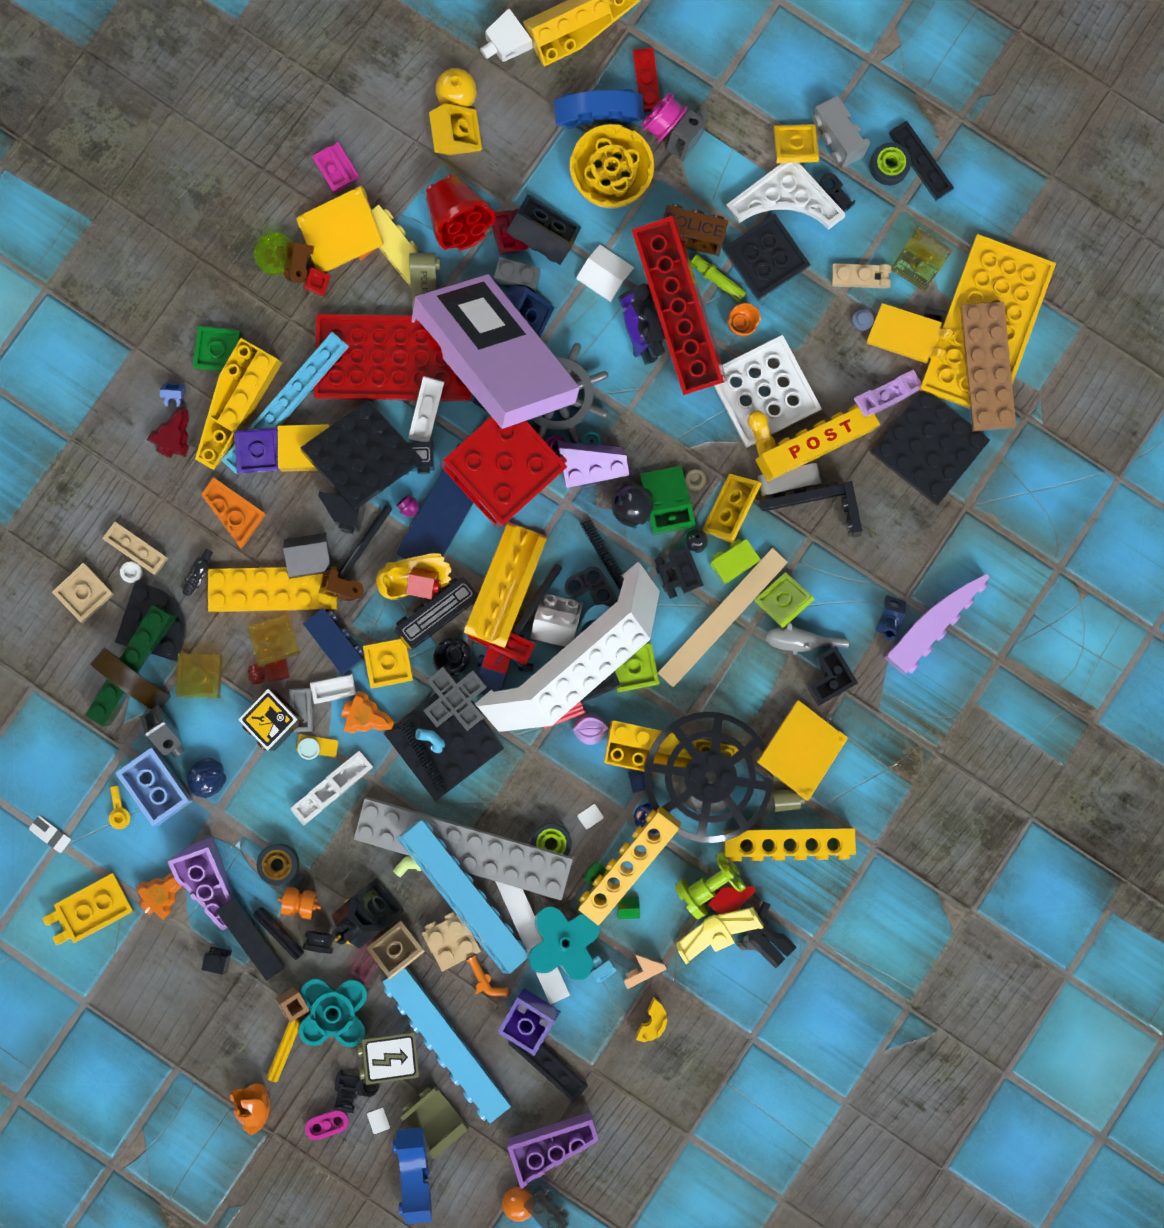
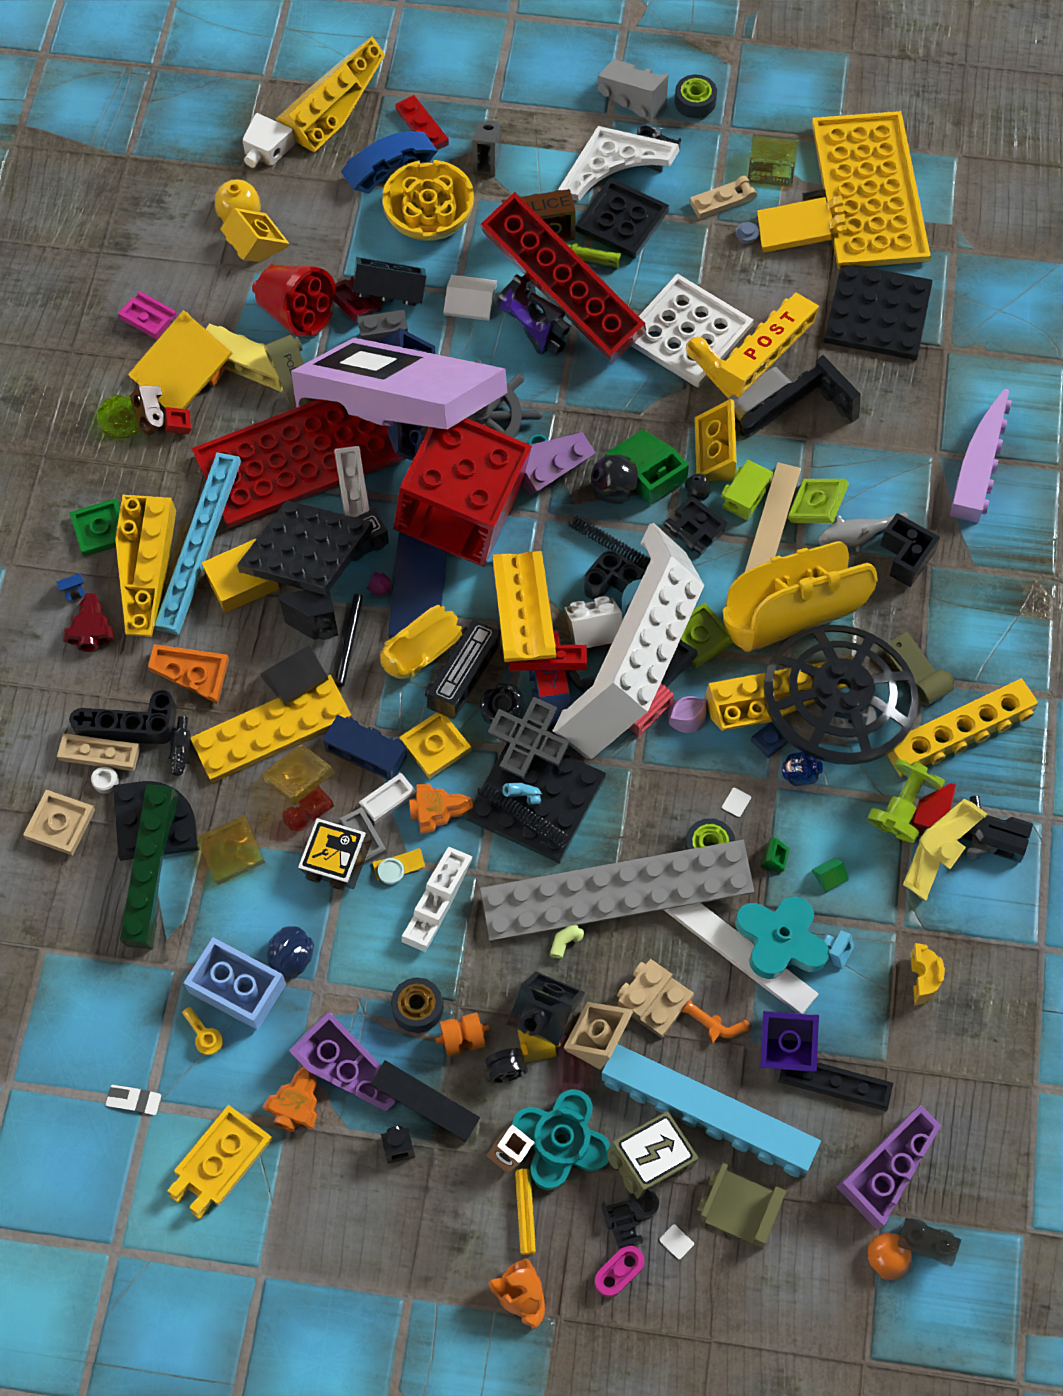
camera: 20 degrees left, 20 degrees down
dark brown slope [90,647,171,709] -> none
dark grey torso [140,704,184,757] -> none
dark purple tile [233,427,280,474] -> none
black axle [253,907,304,960] -> none
reddish brown leg [319,569,364,601] -> none
blue brick [393,1127,432,1224] -> none
medium azure brick [396,820,528,974] -> none
brick [406,567,441,599] -> none
black bar [512,564,562,635] -> none
yellow brick [578,806,681,925] -> none
light nougat slope [623,953,666,989] -> none
dark pink wheel [640,92,688,143] -> none
dark tan tile [685,469,706,491] -> none
orange hair [727,302,761,337] -> none
yellow piece [757,700,848,801] -> none
yellow tile [773,124,819,163] -> none
lavender slope [854,370,921,417] -> none
dark blue bracket [876,596,906,640] -> none
black tile [889,121,954,201] -> none
medium nougat plate [960,302,1016,431] -> none
none -> black beam [69,690,177,745]
none -> yellow animal [723,541,878,652]

